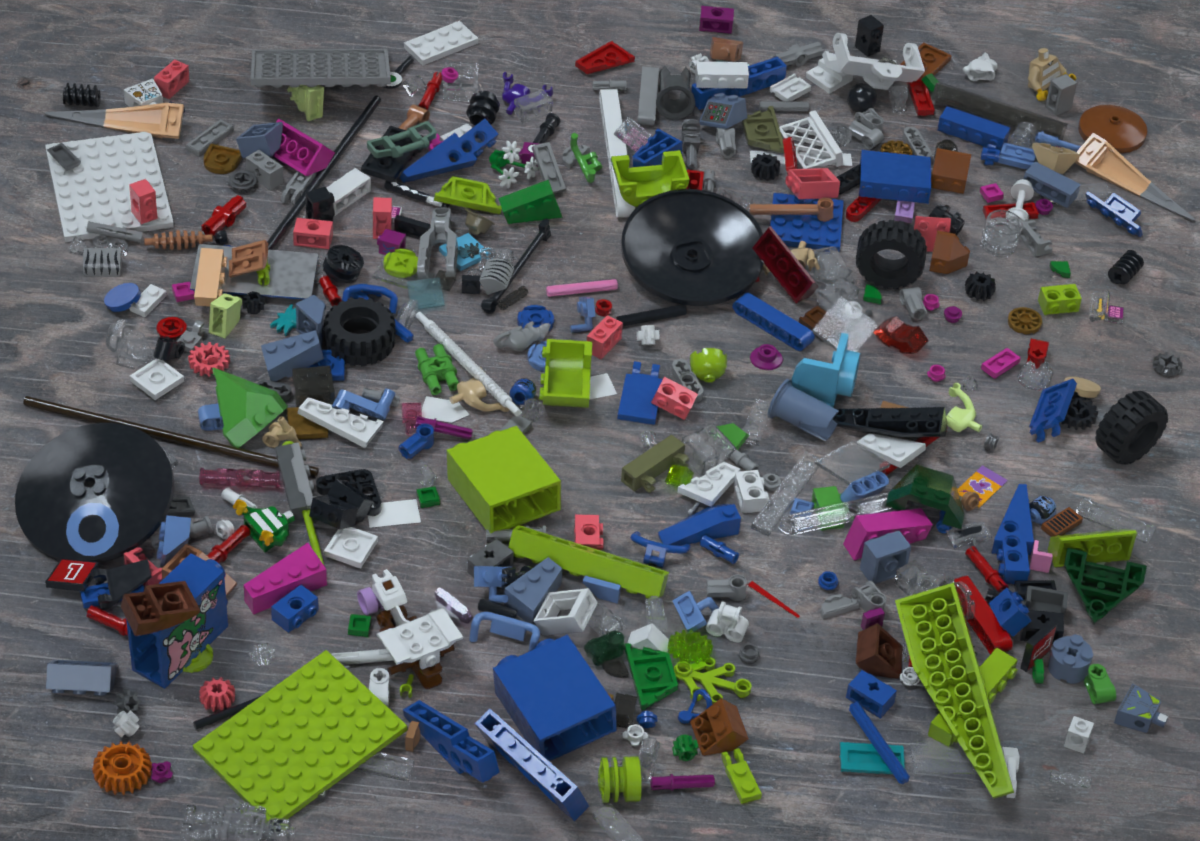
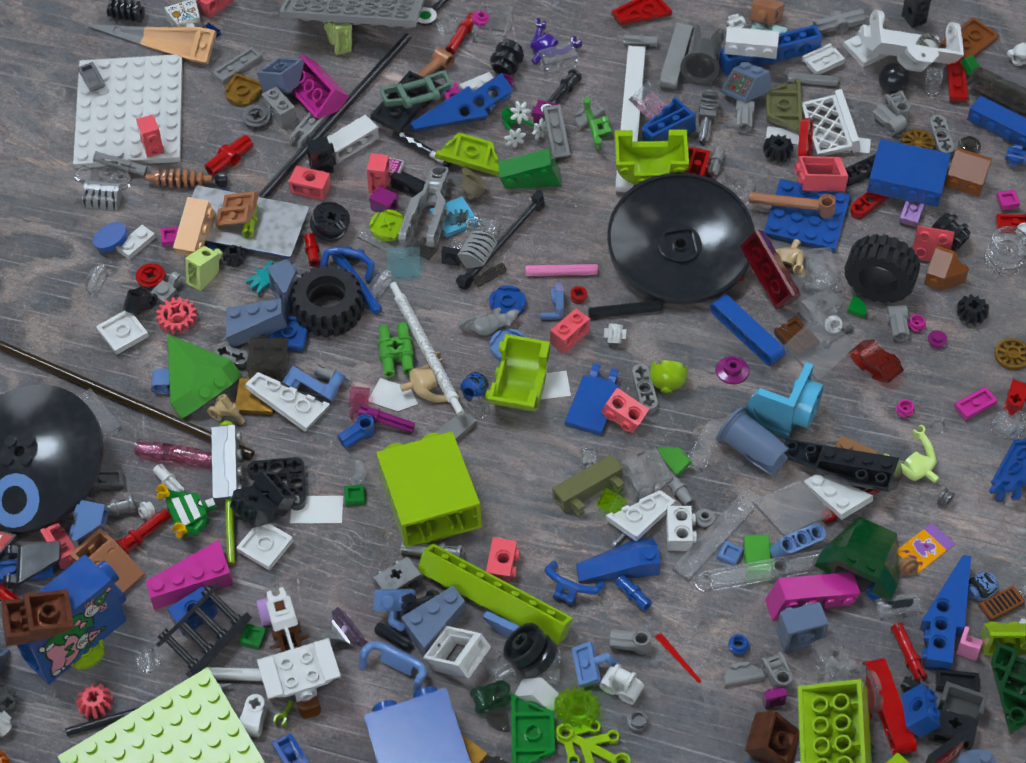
camera: 15 degrees right, 10 degrees up
none -> black fence [155,583,252,678]
none -> black wheel [503,623,557,678]

